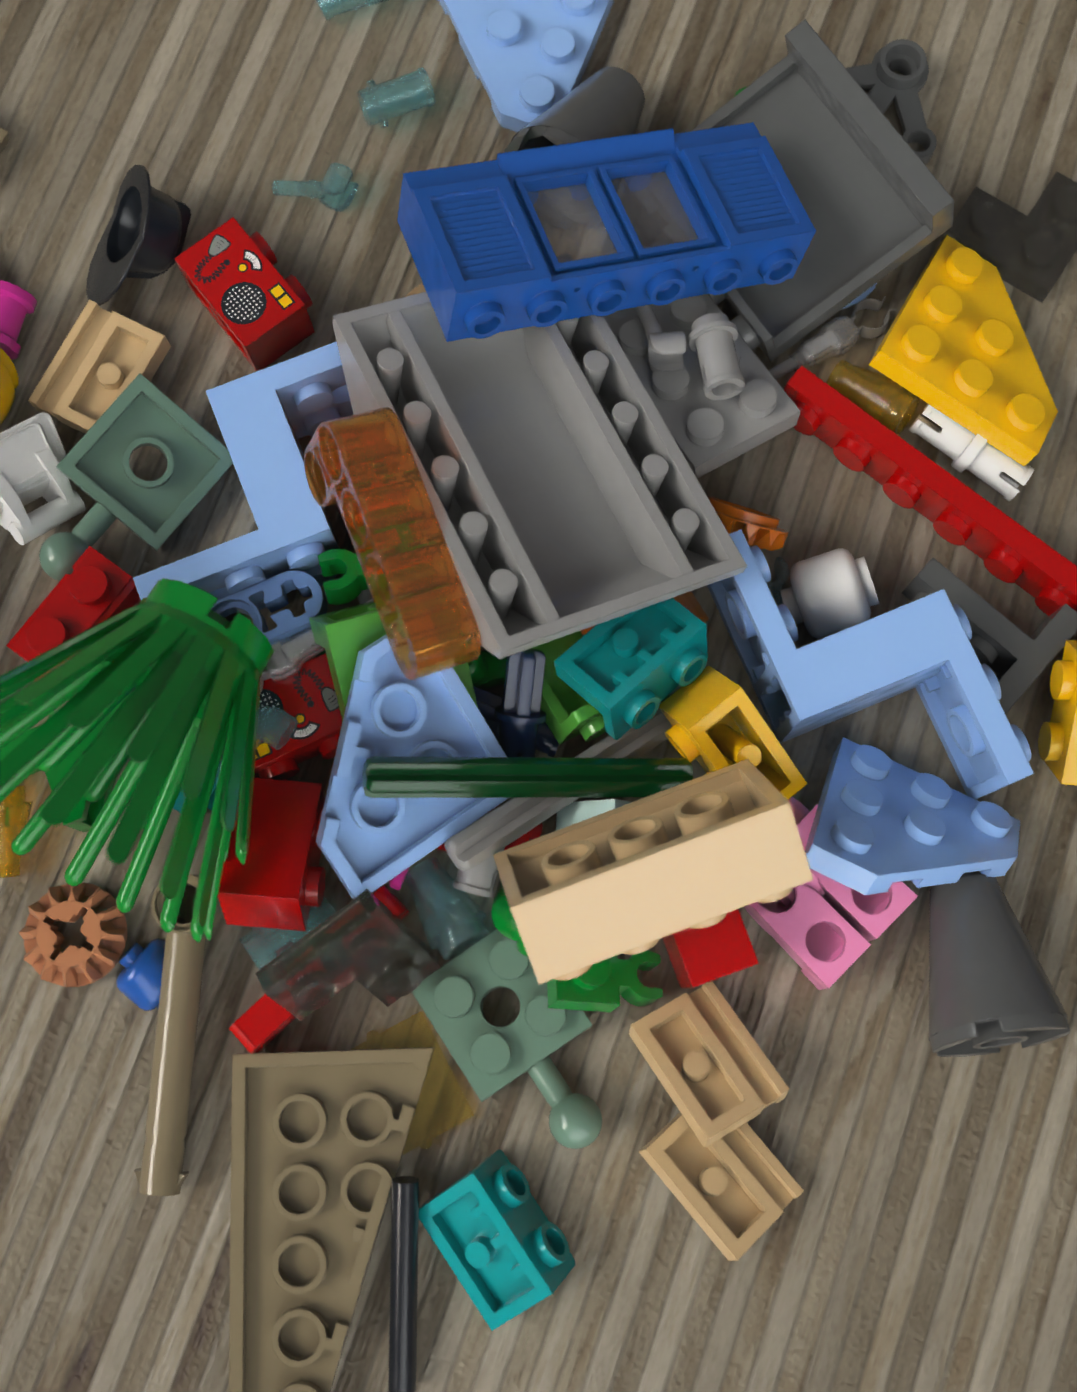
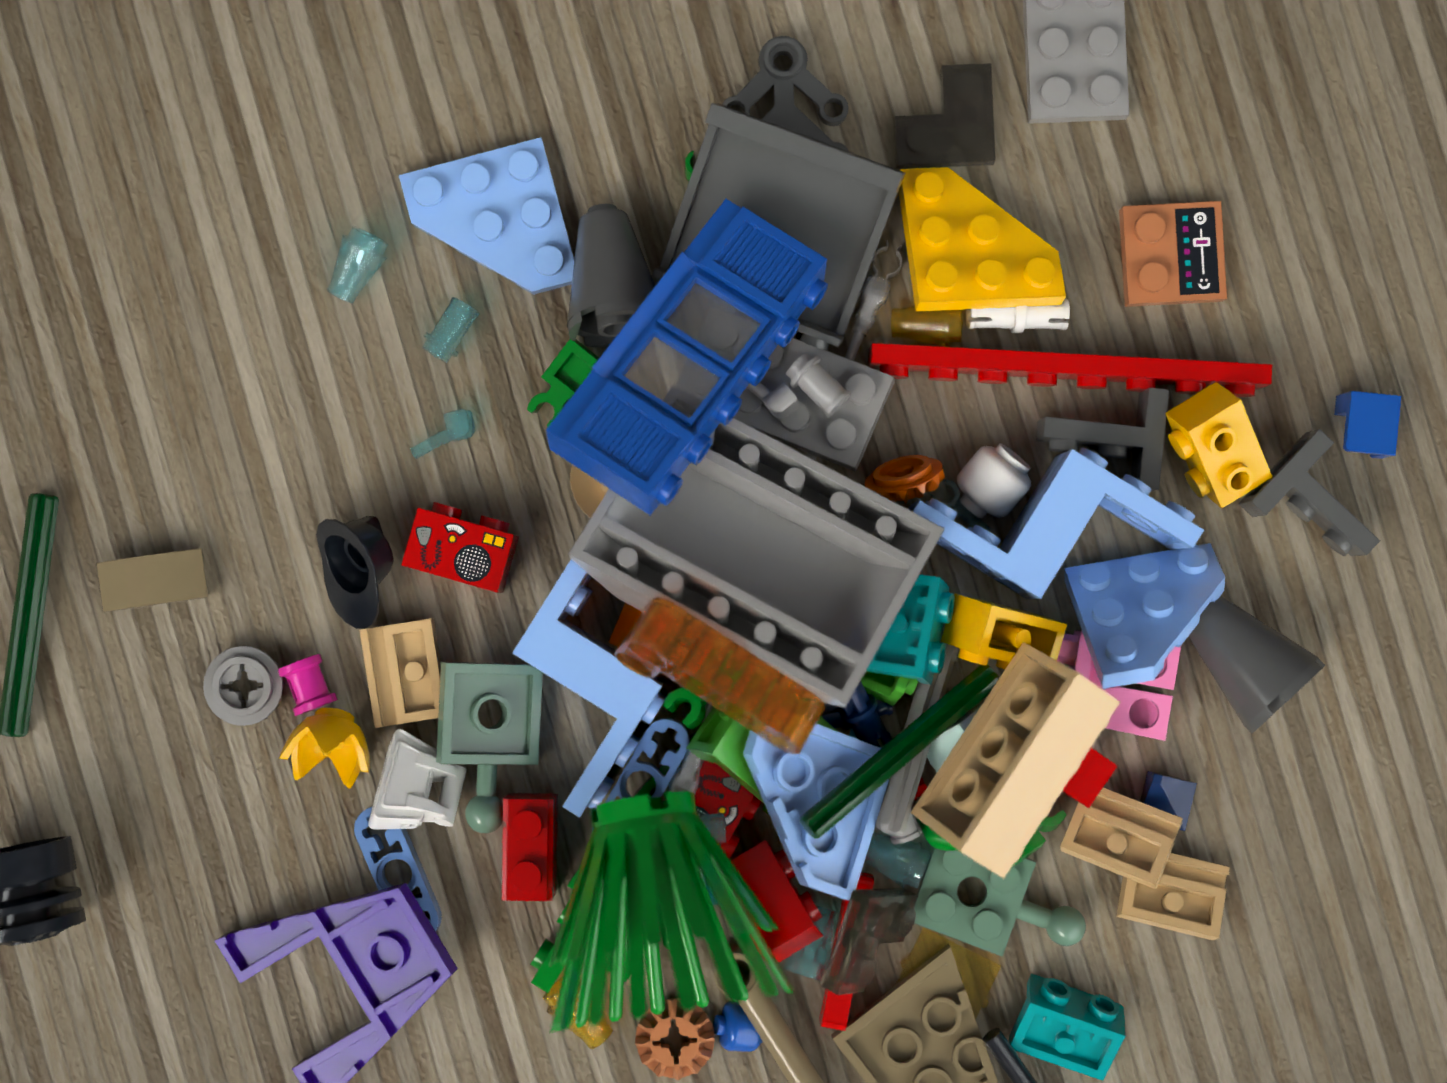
camera: 35 degrees left, 10 degrees up
none -> dark blue slope [1140,771,1197,831]

